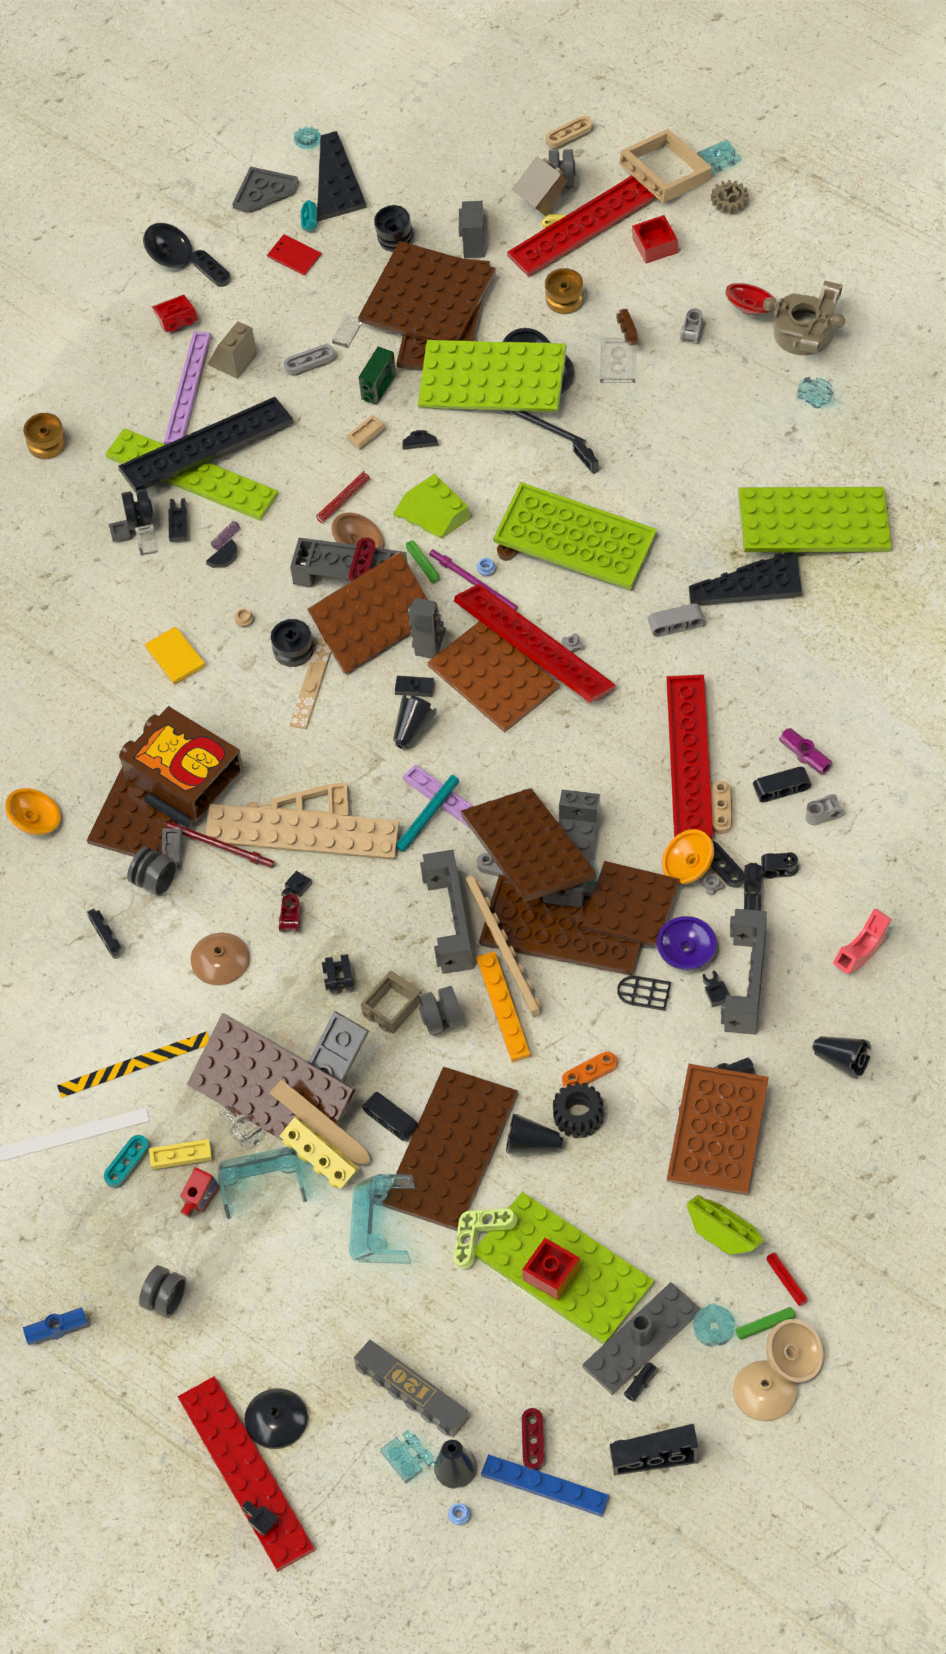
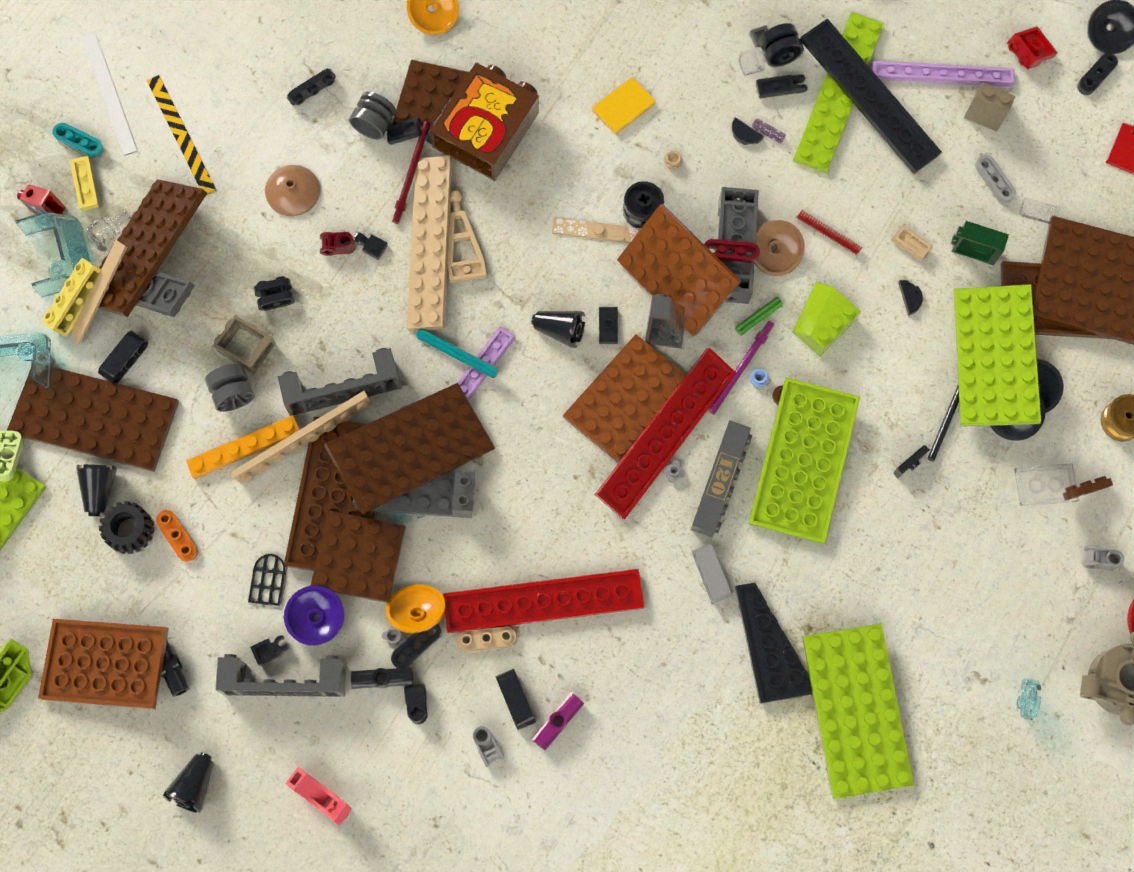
camera: 75 degrees right, 15 degrees up
none -> dark grey brick [690,420,752,537]

